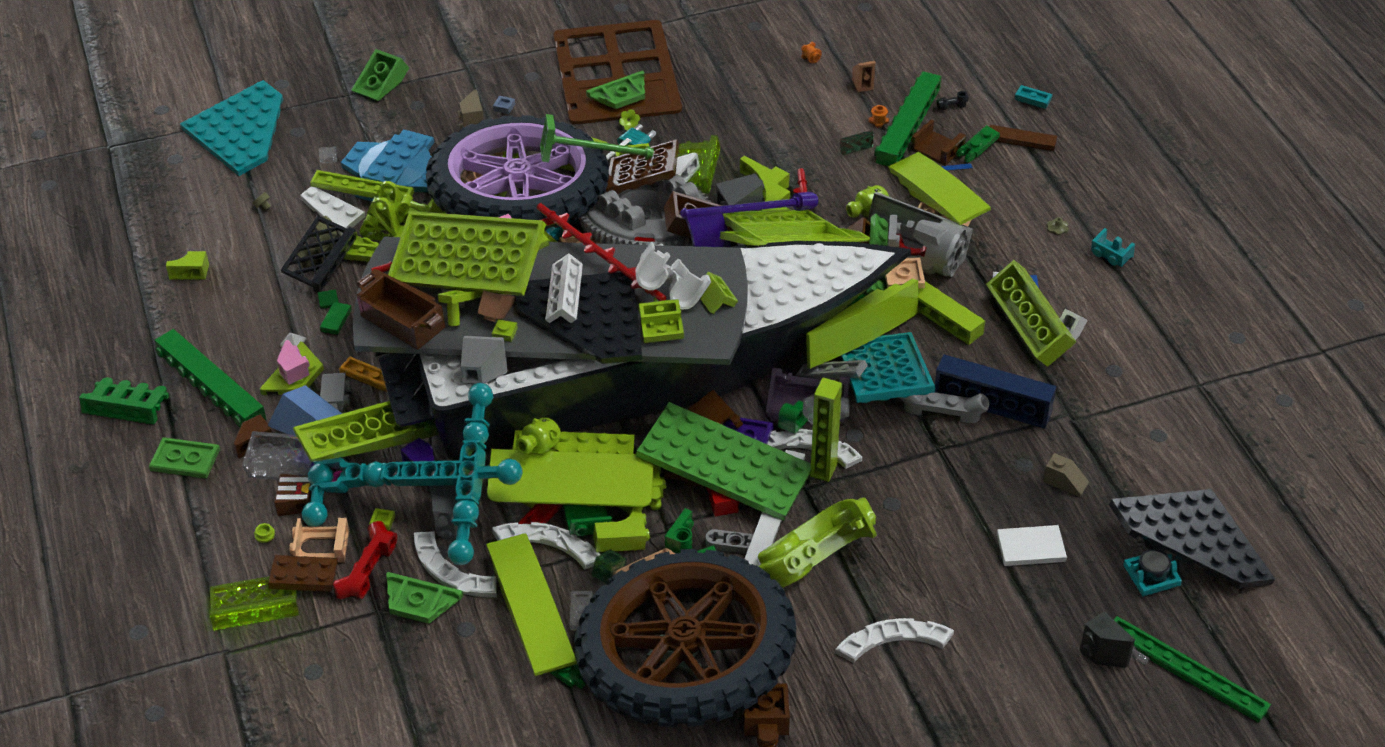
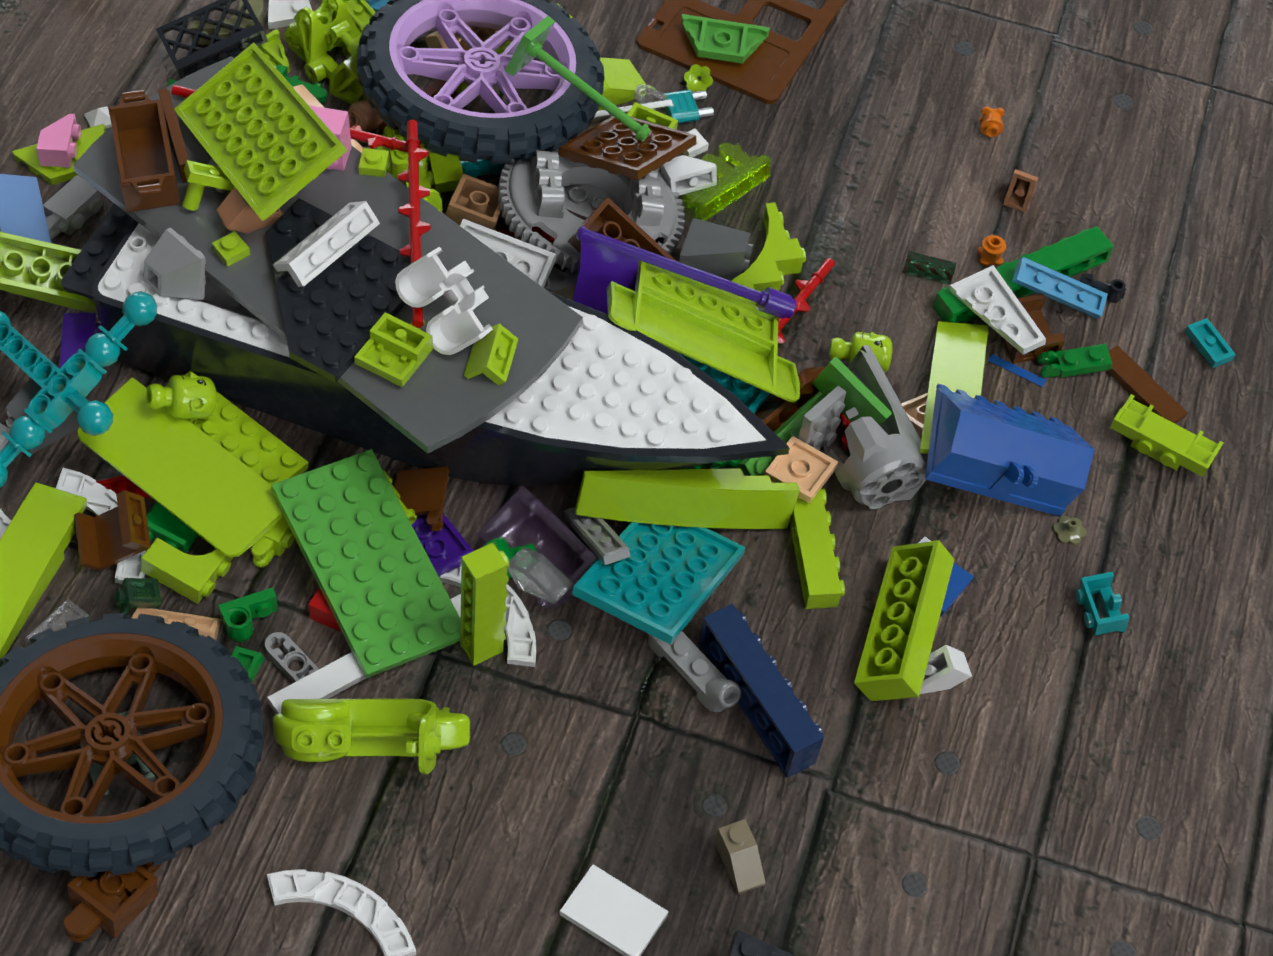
camera: 30 degrees right, 10 degrees up
none -> reddish brown panel [74,490,151,571]
none -> clear slope [634,84,667,109]
none -> bright green tile [812,357,892,426]
none -> blue piece [925,383,1095,516]
none -> white wing [949,265,1046,355]
none -> dark azure plate [1012,257,1108,318]
none -> lime bracket [1110,394,1224,477]

